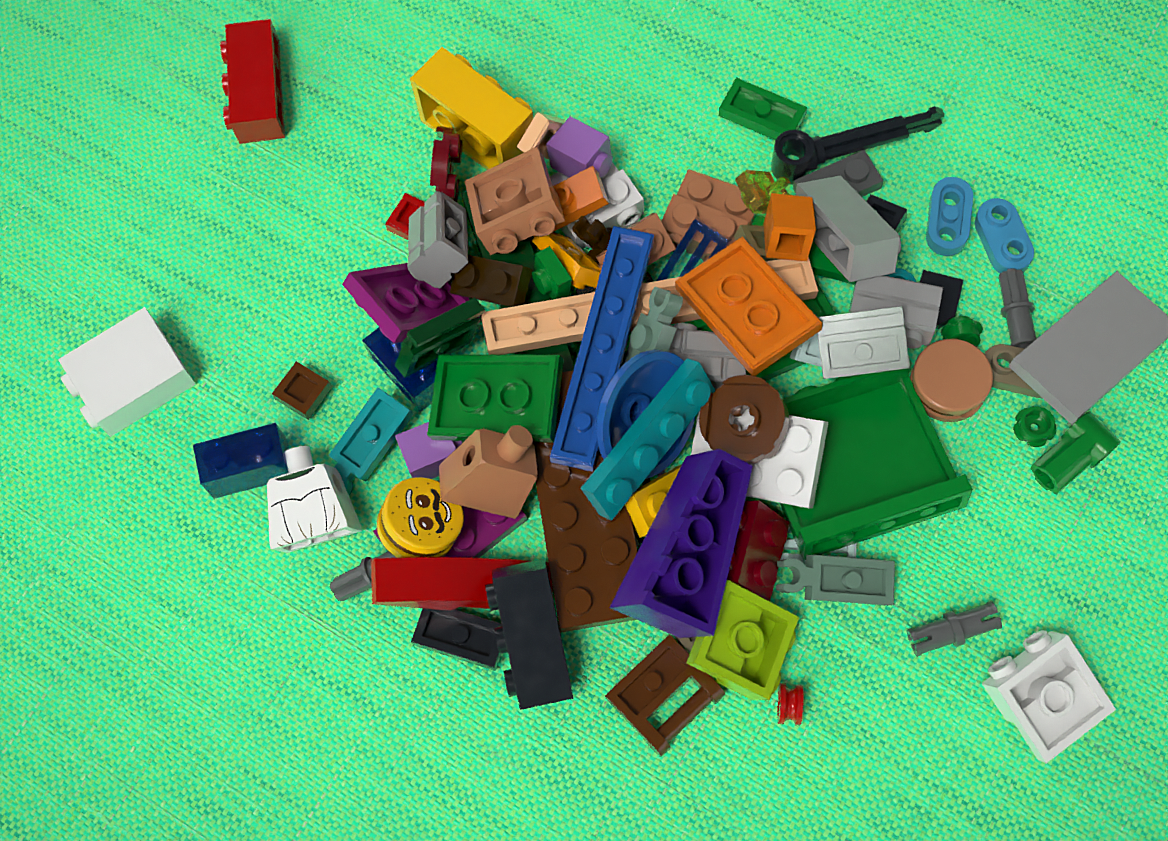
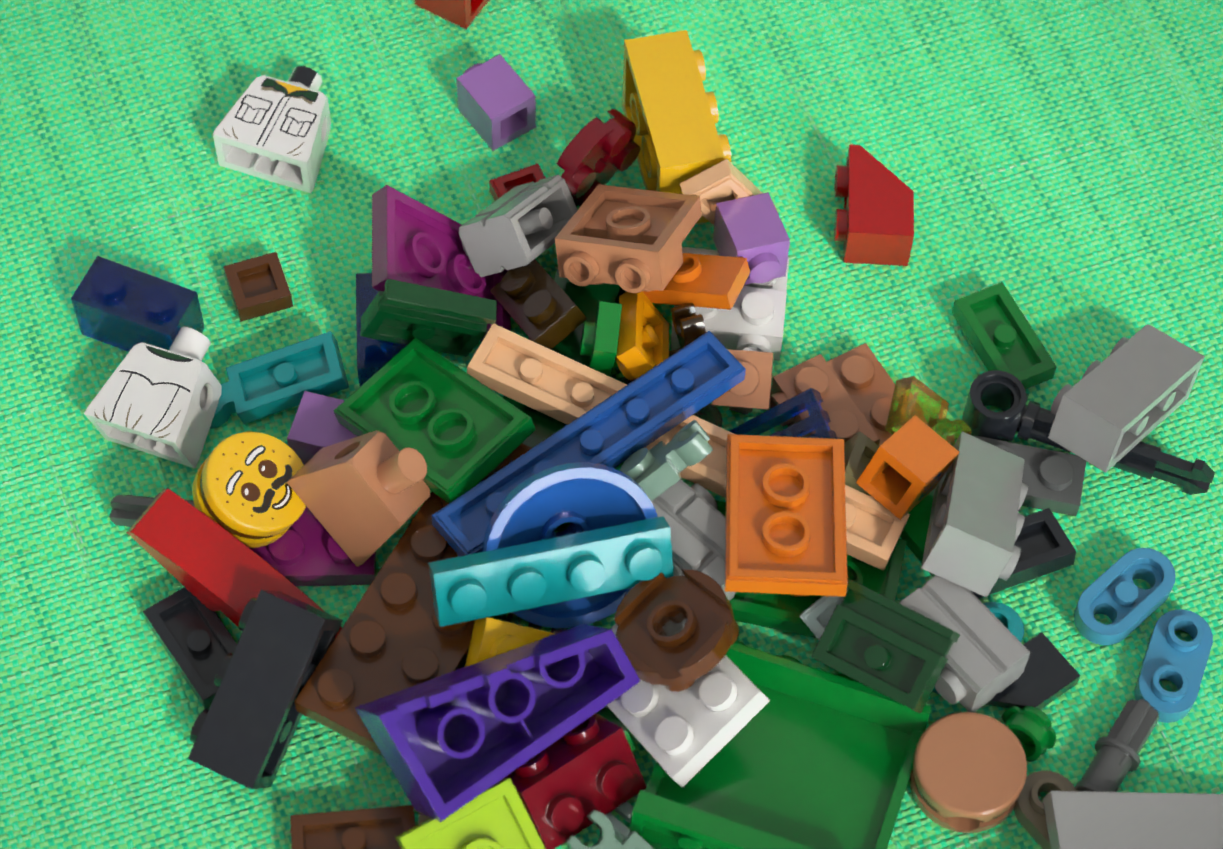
camera: 30 degrees right, 10 degrees down
white brick [58,307,196,437] -> none
none -> white torso [213,66,331,194]
none -> medium lavender brick [456,54,536,151]
none -> red slope [834,144,914,266]
none -> light grey brick [1048,324,1205,473]

